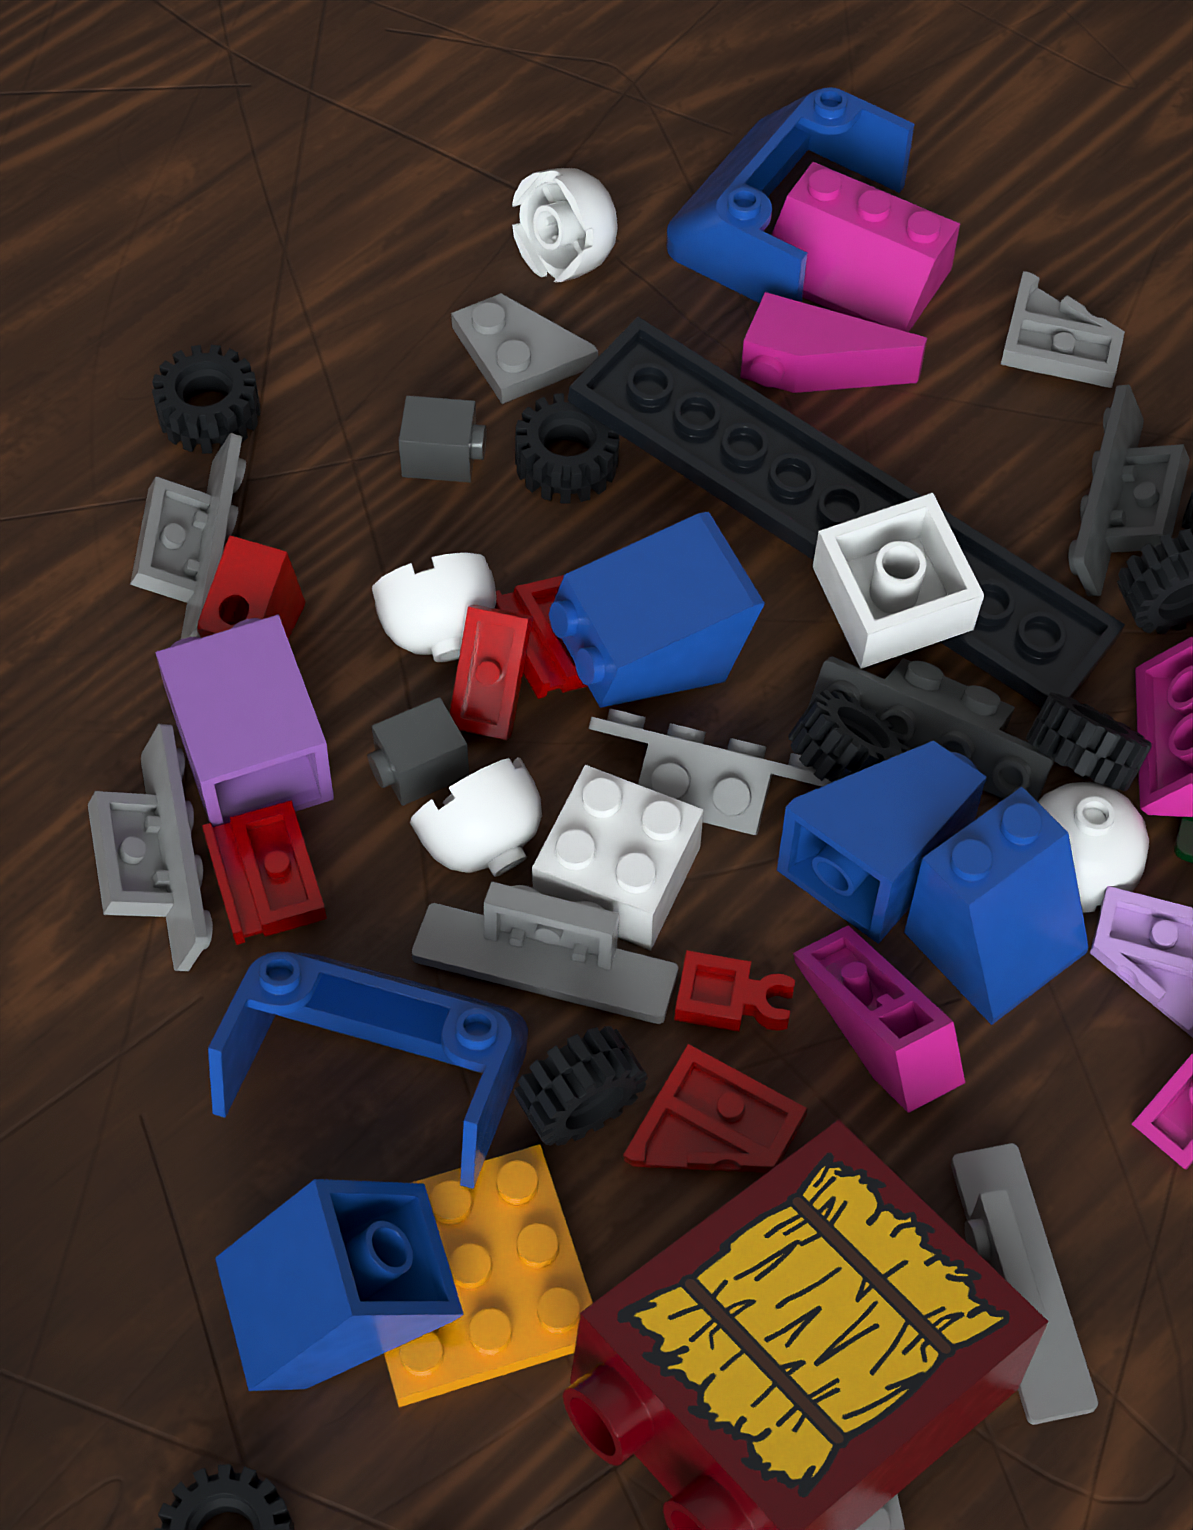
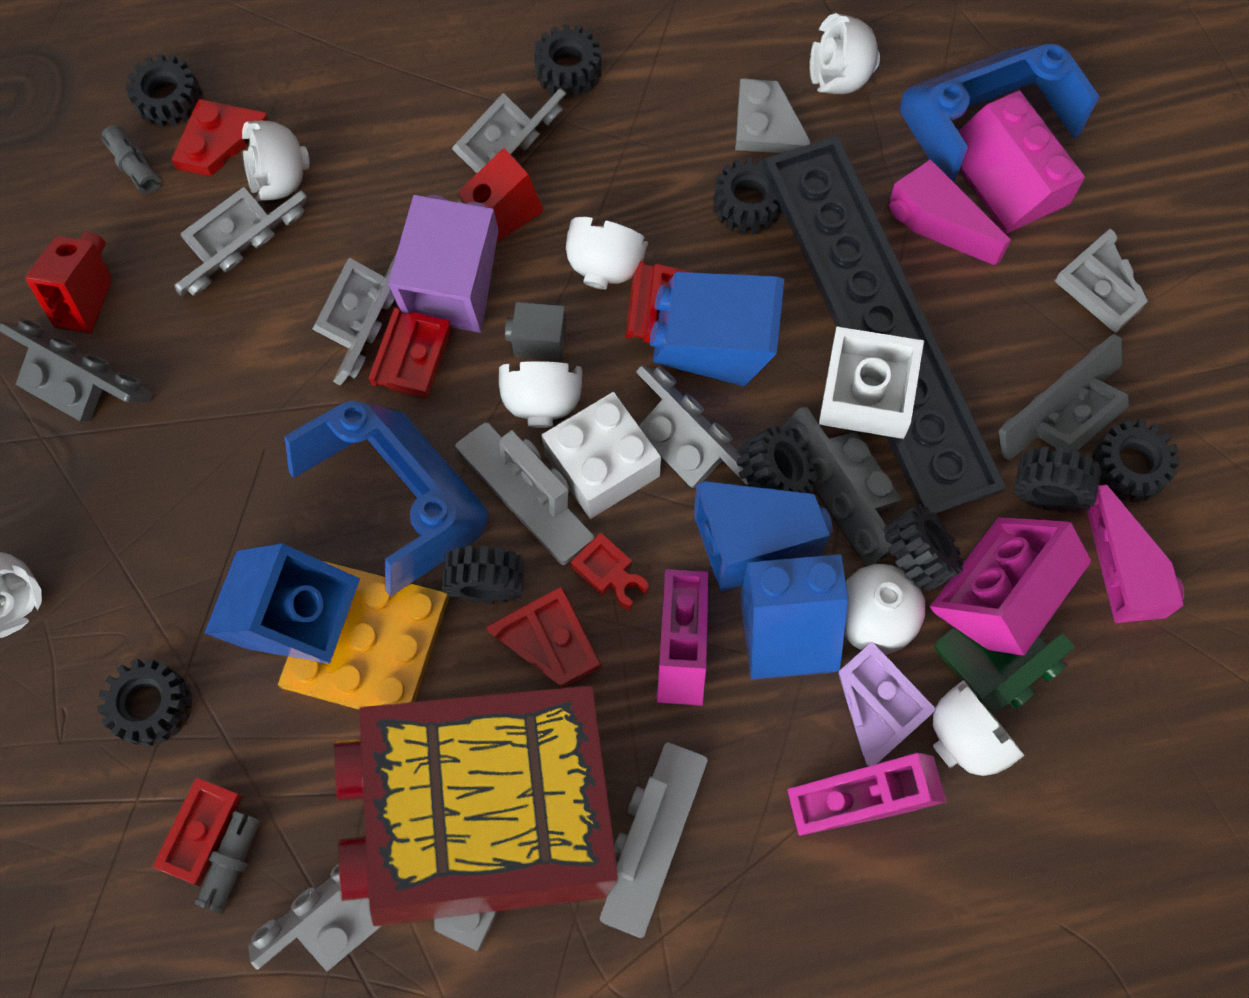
camera: 35 degrees right, 10 degrees up
dark grey brick [399,396,487,482] -> none
red plate [450,605,533,740] -> none

